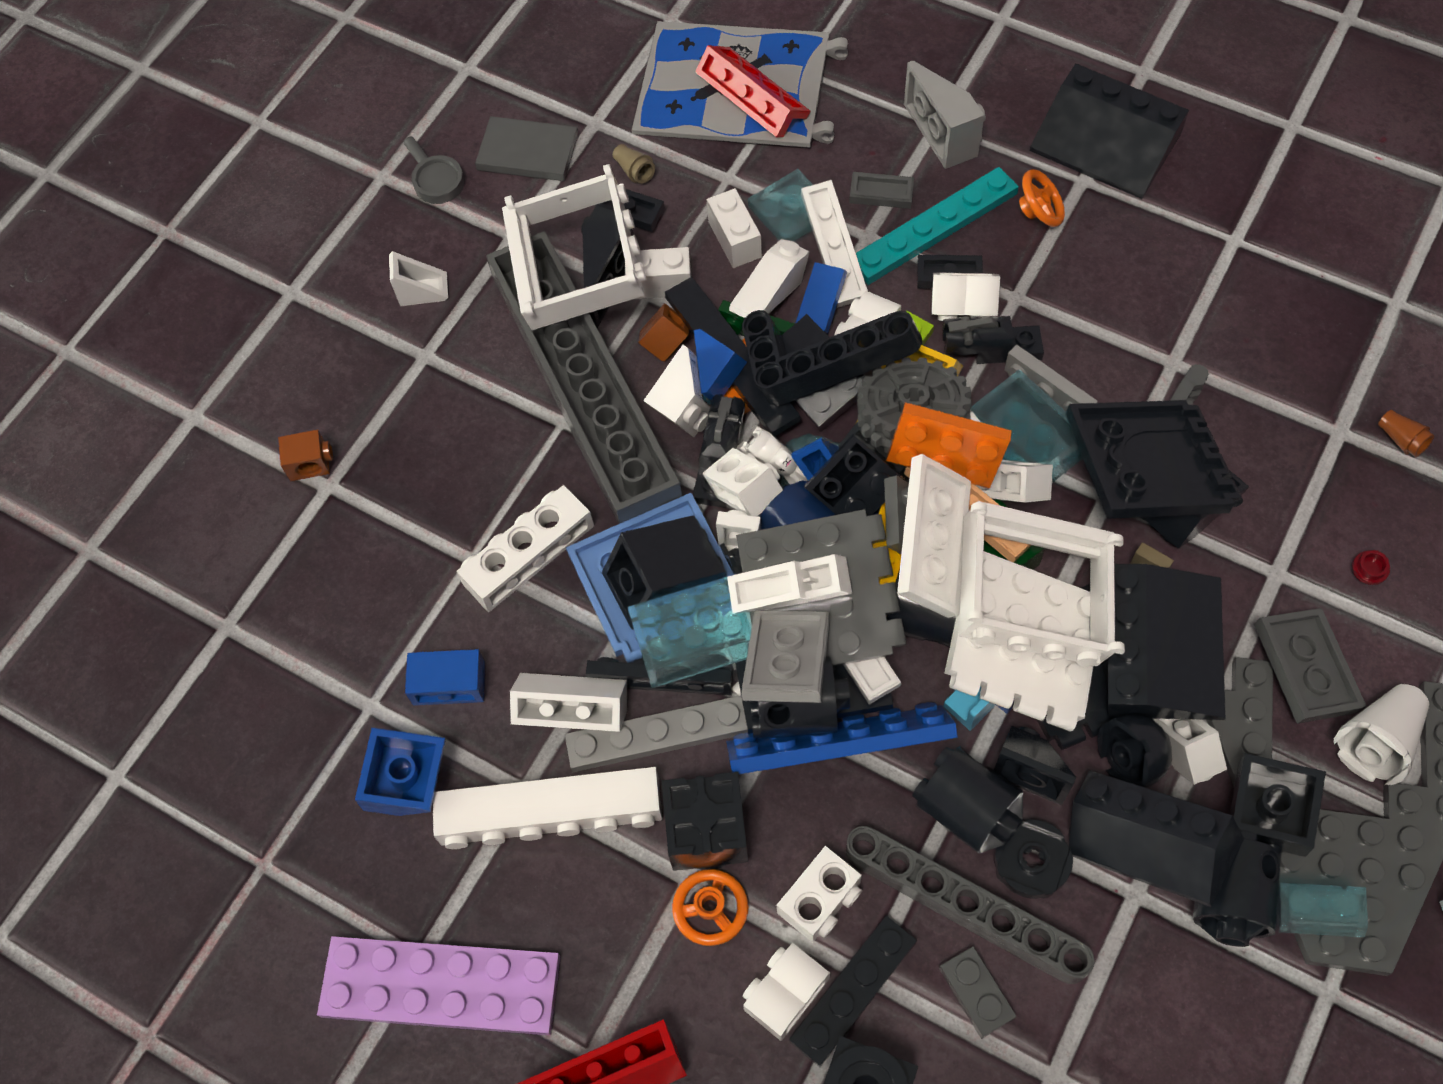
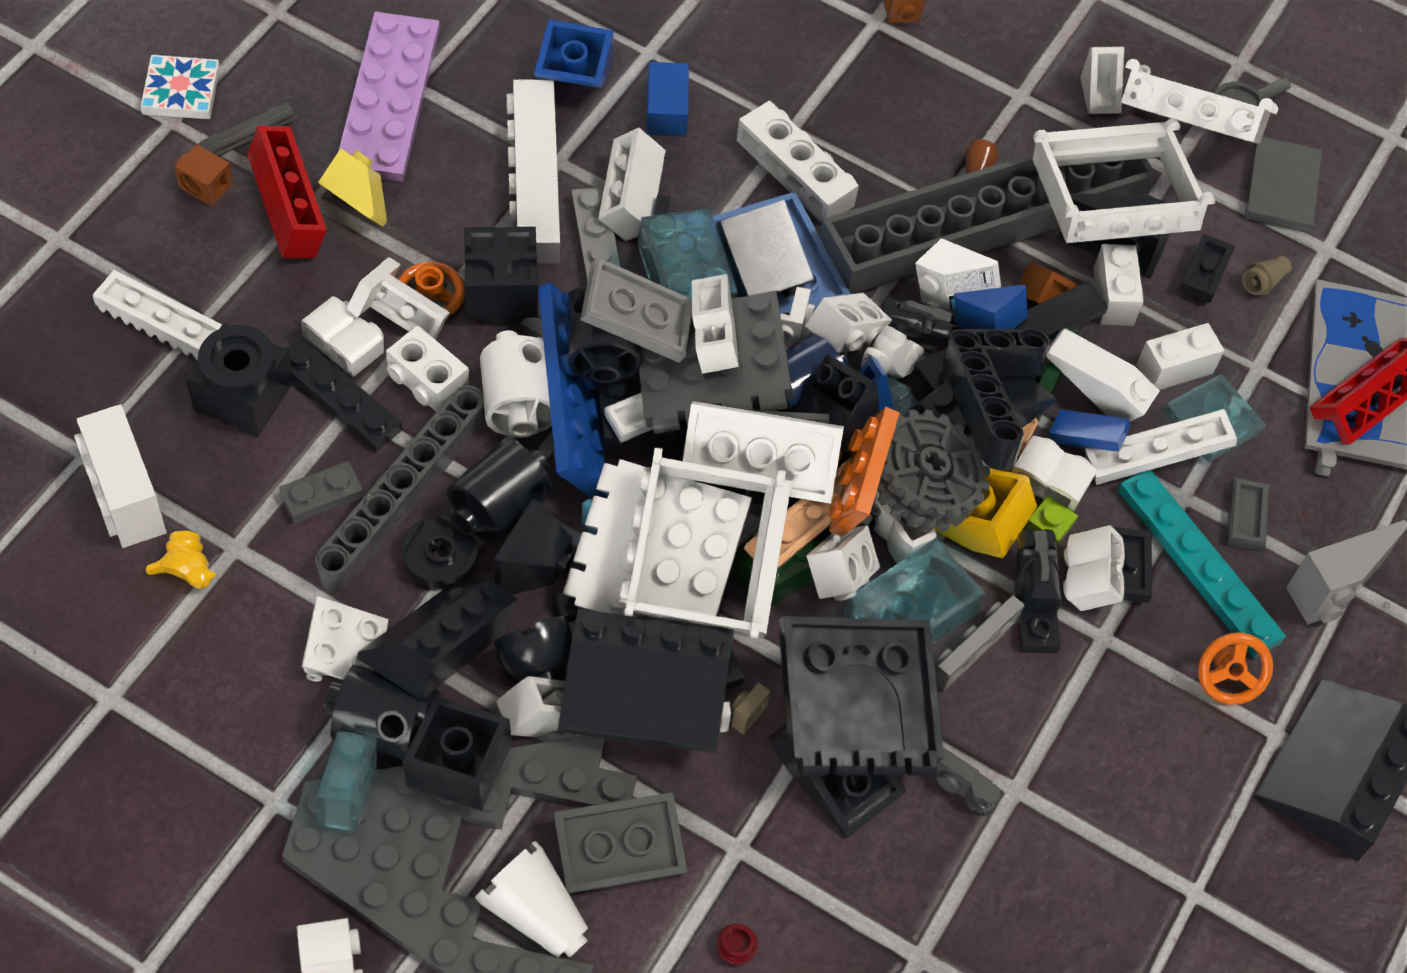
camera: 80 degrees right, 5 degrees down
none -> white hinge [302,596,389,682]
none -> light yellow slope [318,148,387,227]
none -> white bracket [346,257,450,340]
none -> white cylinder [480,330,552,437]
none -> dark orange cone [966,139,998,174]
none -> white window [1121,59,1278,145]

